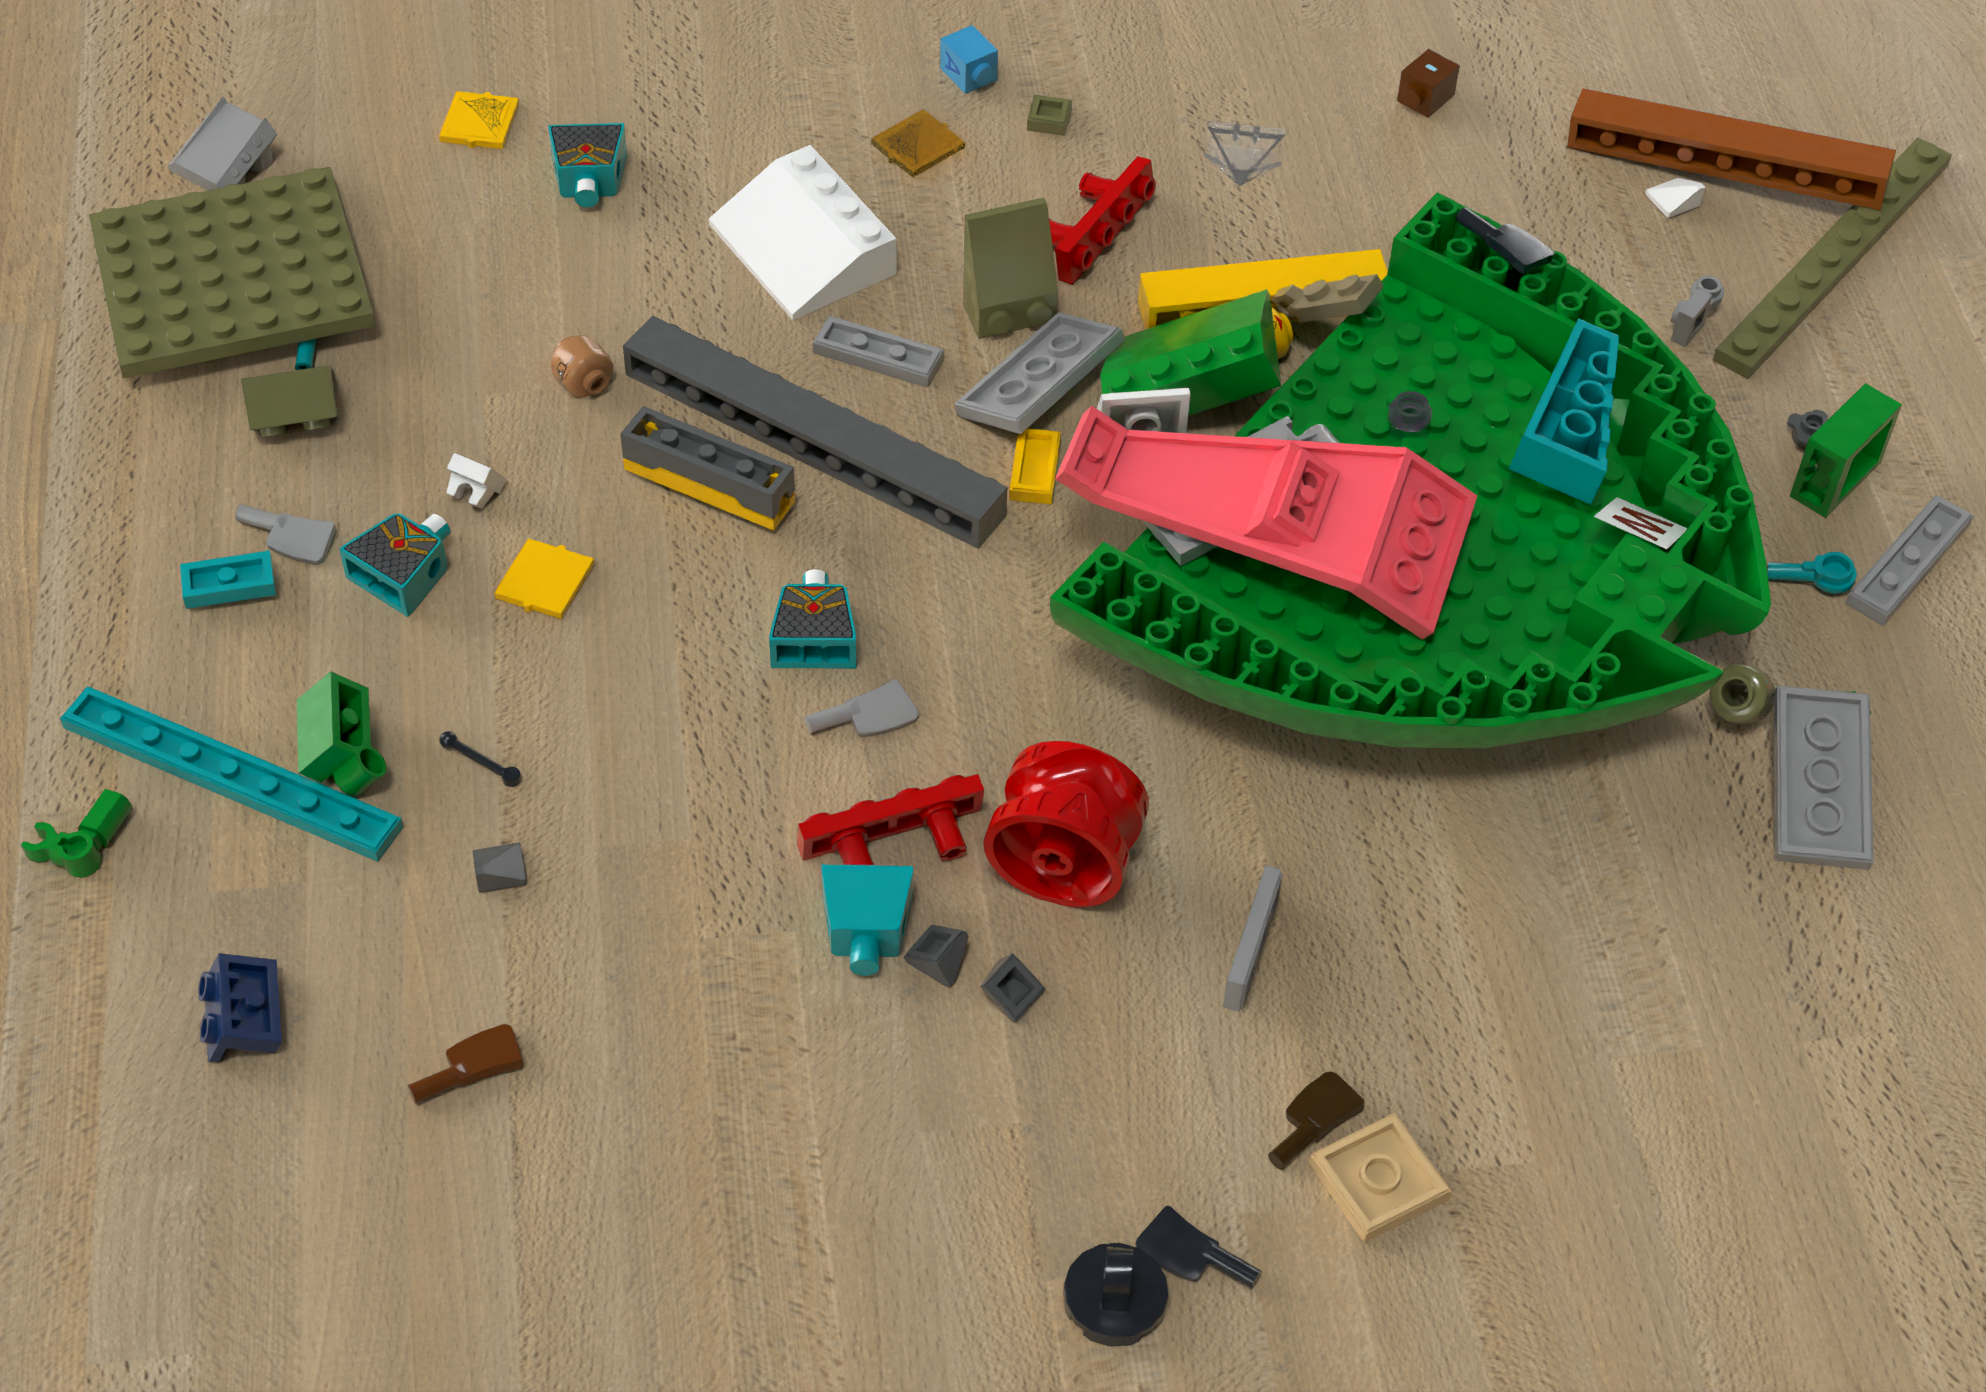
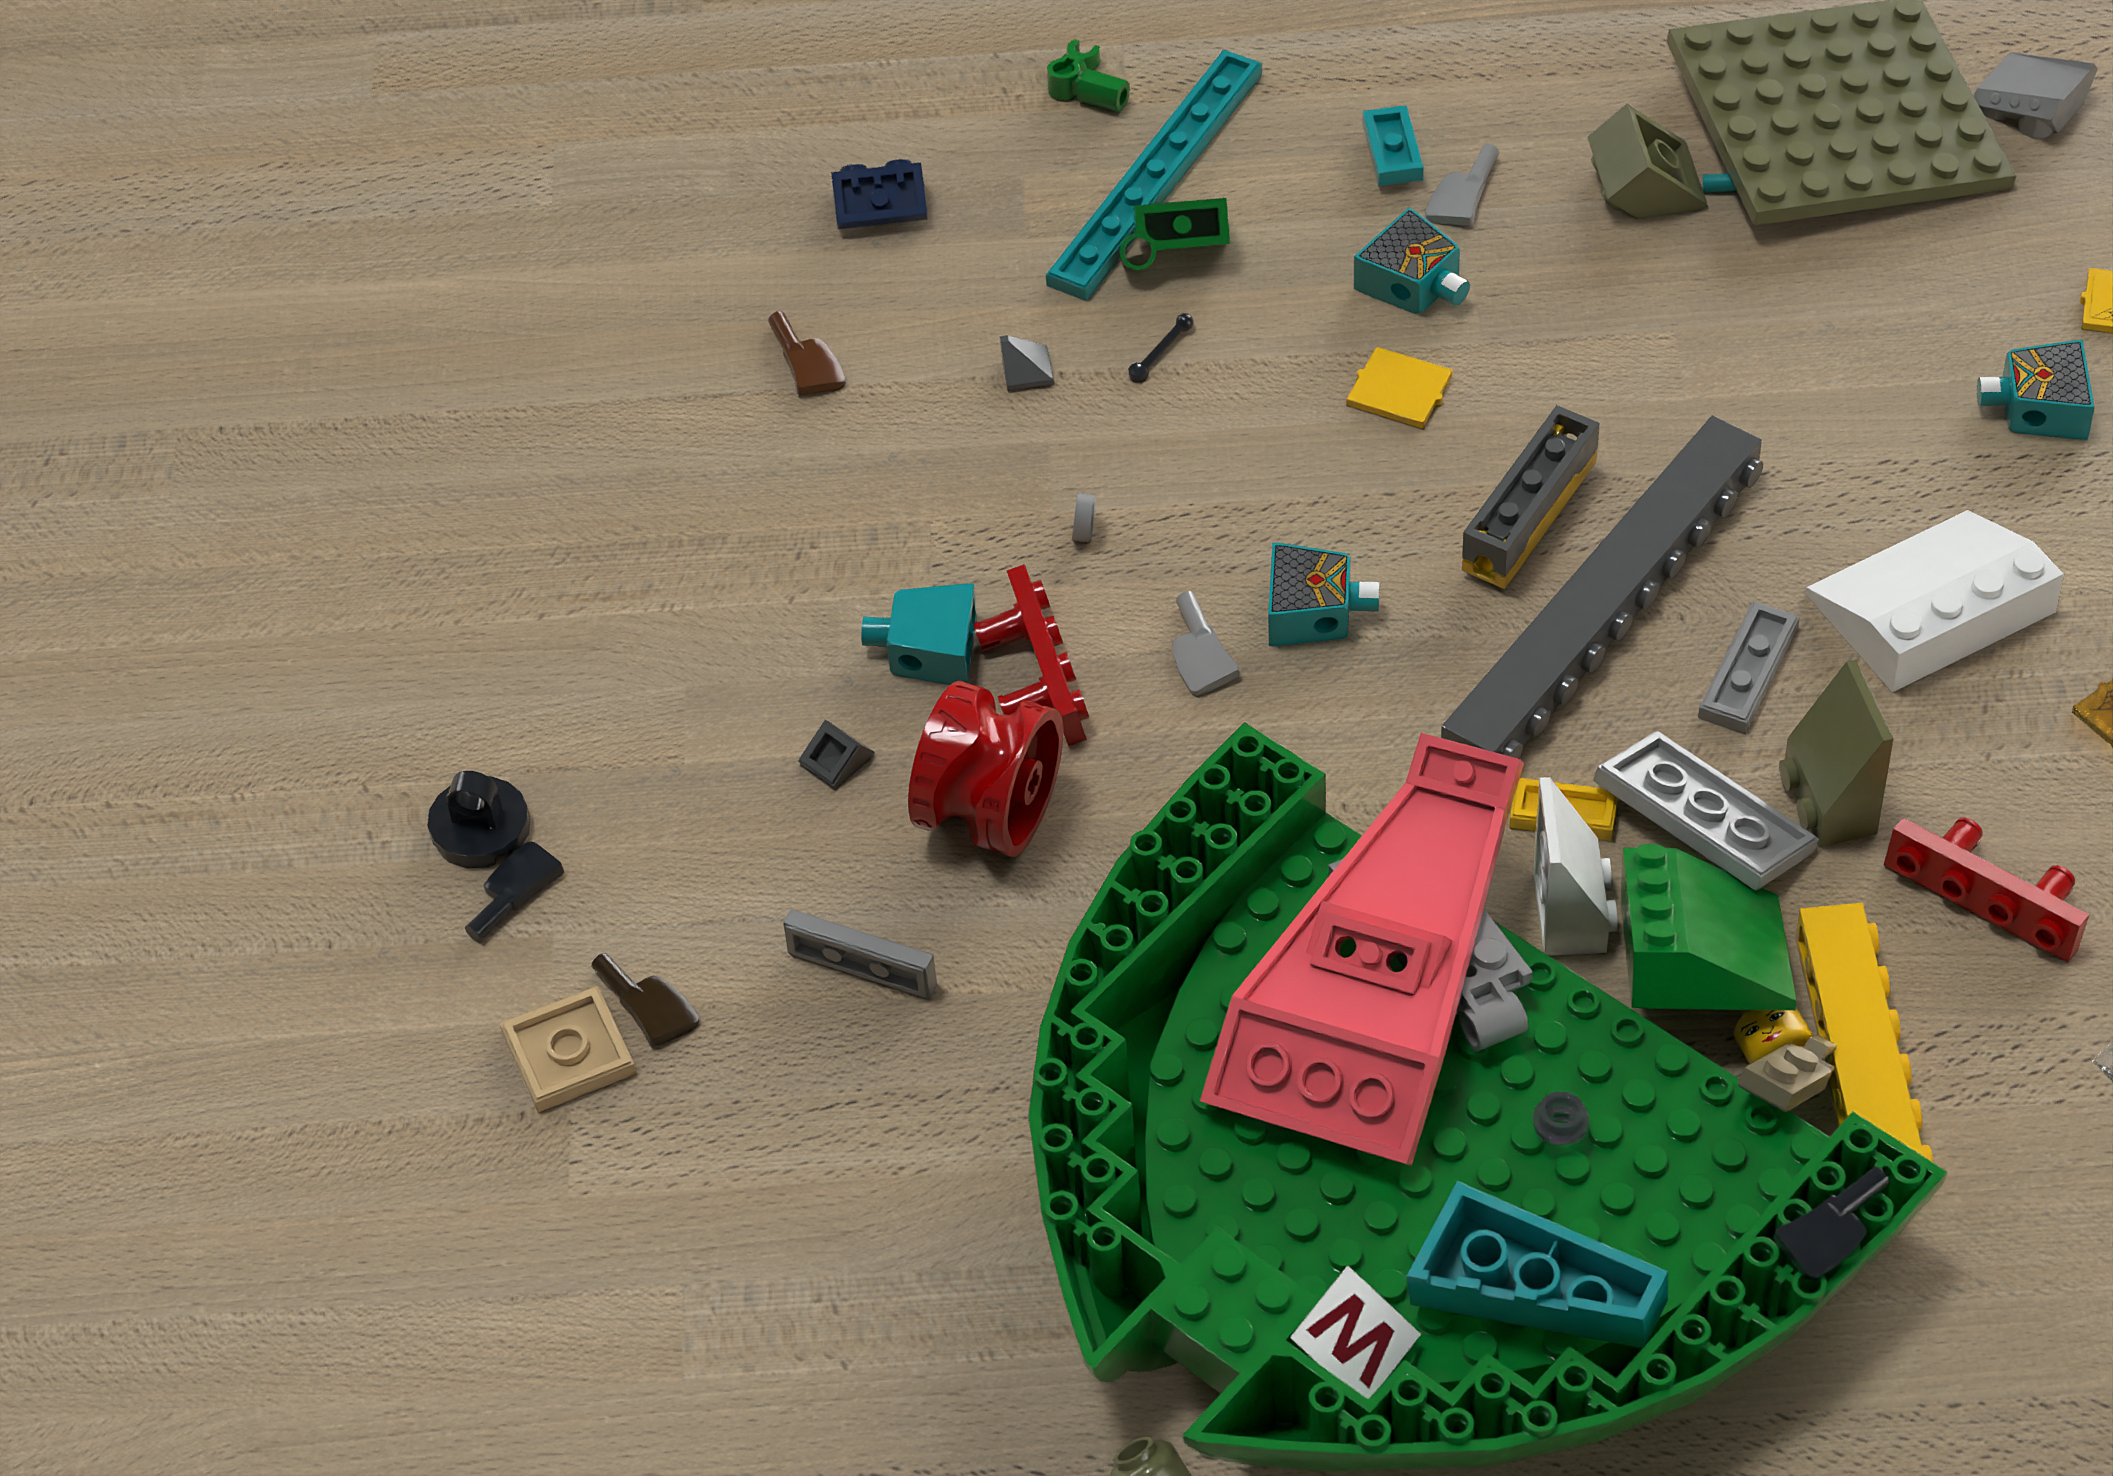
camera: 100 degrees right, 0 degrees up
white tile [446,453,507,509] -> none
medium nougat head [550,335,614,397] -> none
dark grey slope [903,925,969,987] -> none
none -> light grey tile [1072,493,1096,542]

